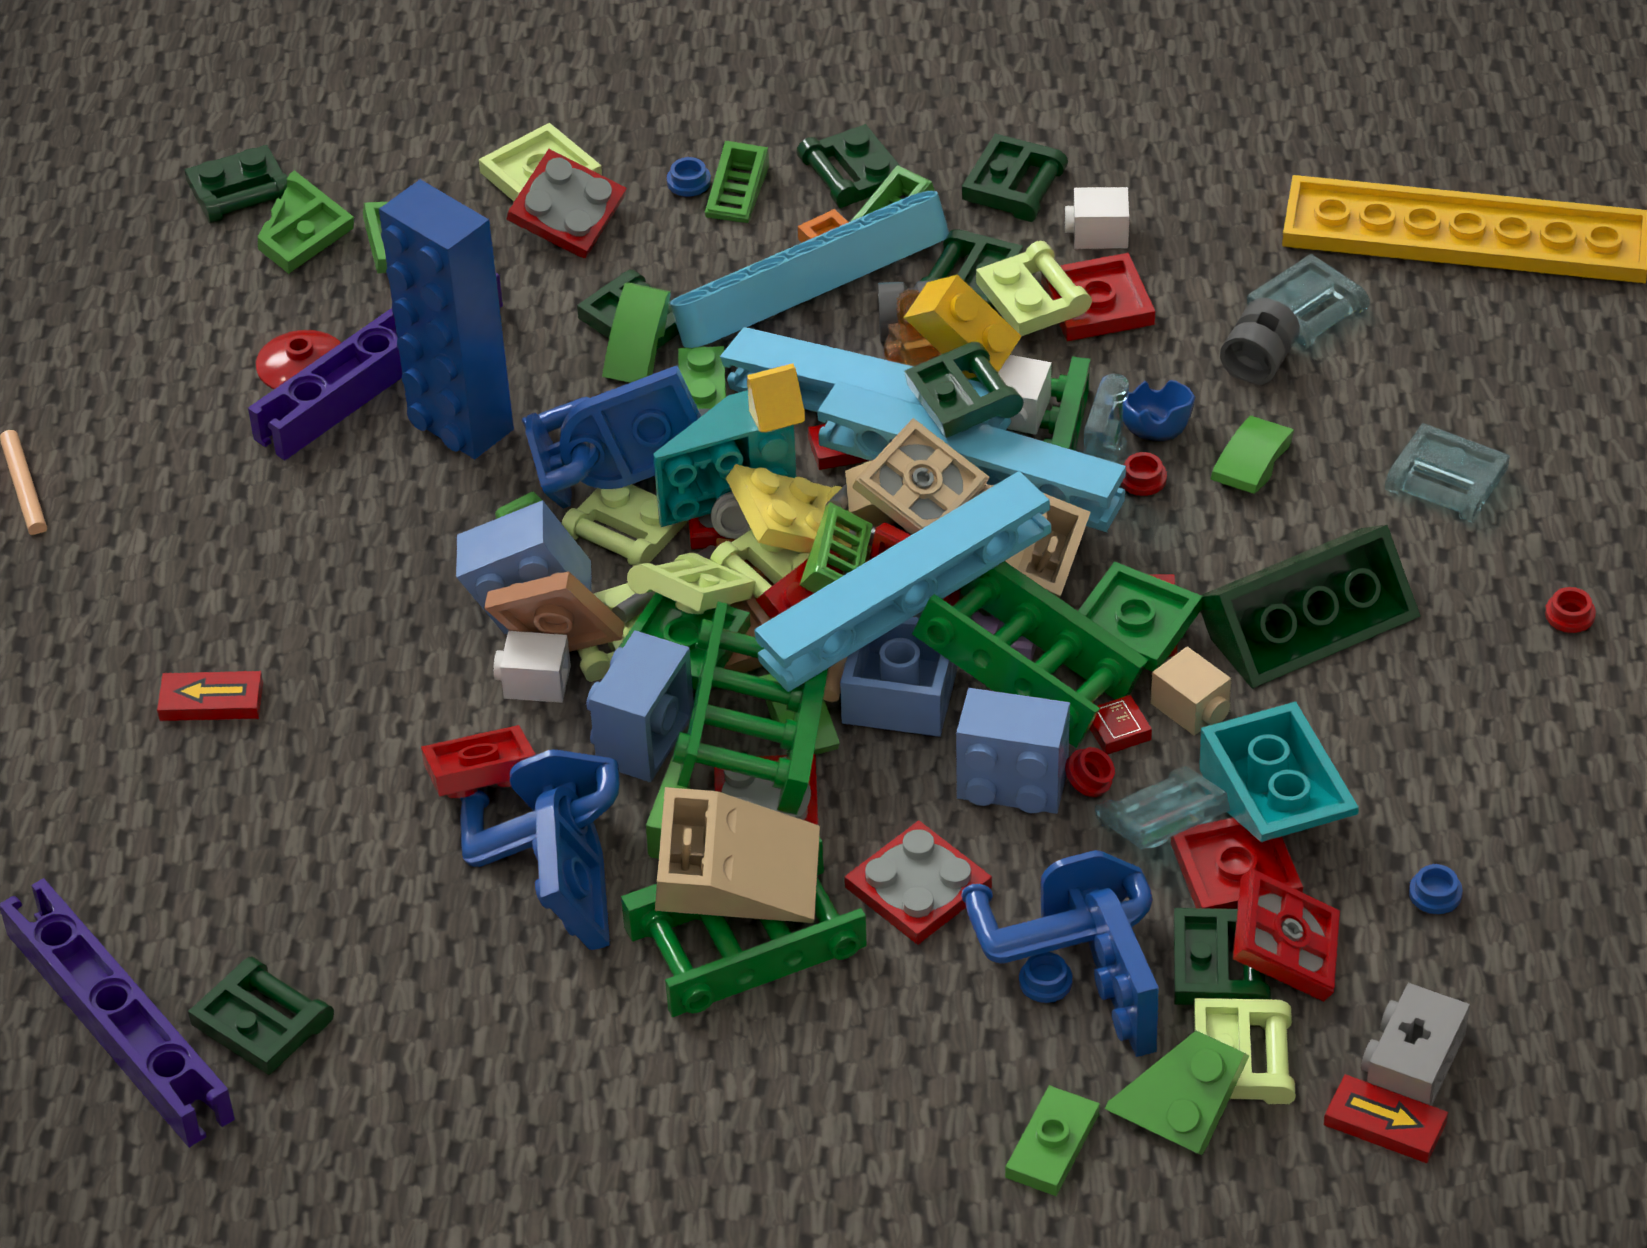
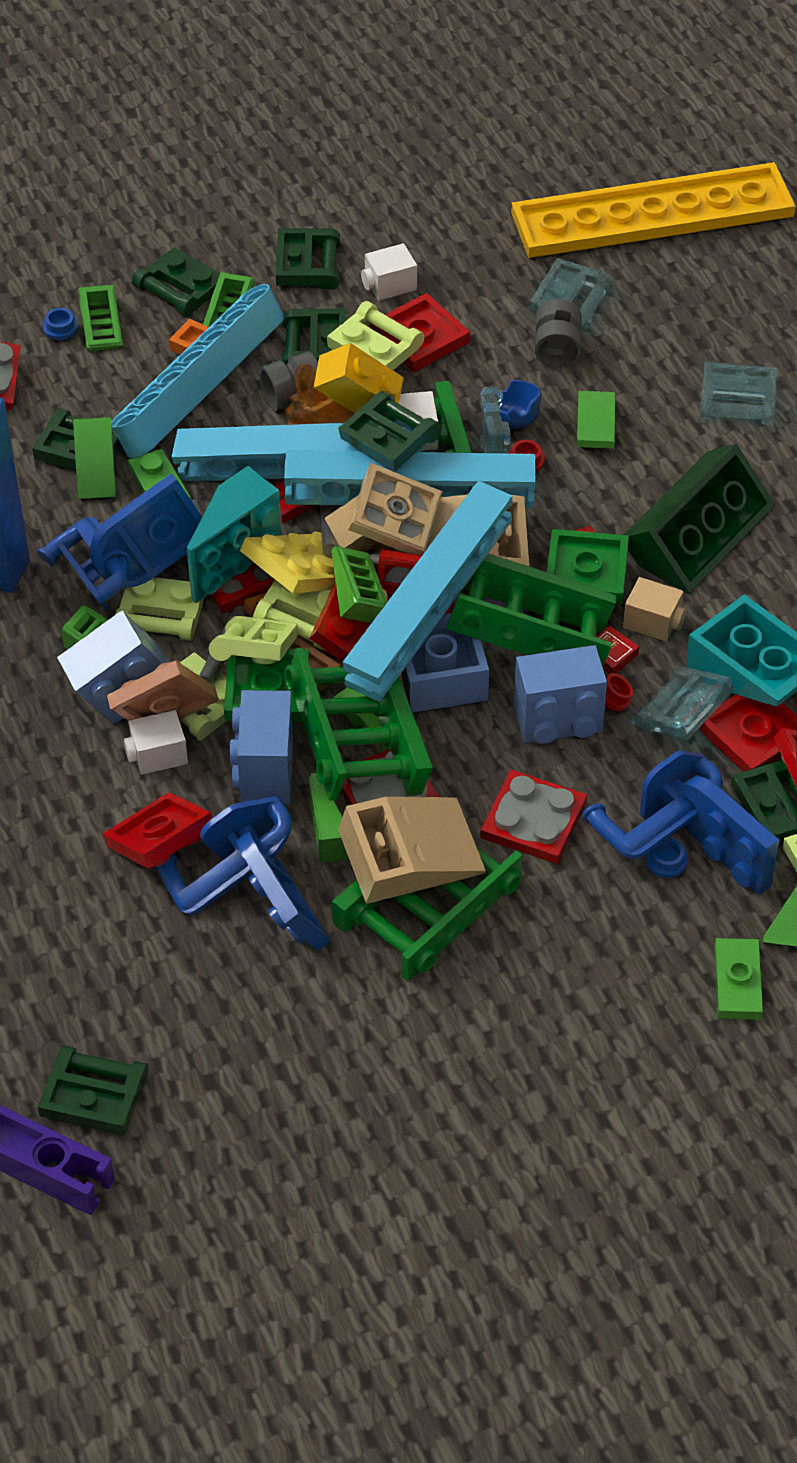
camera: 25 degrees left, 5 degrees up
light grey plate [711,492,751,539] -> none
yellow slope [747,363,805,432] -> none

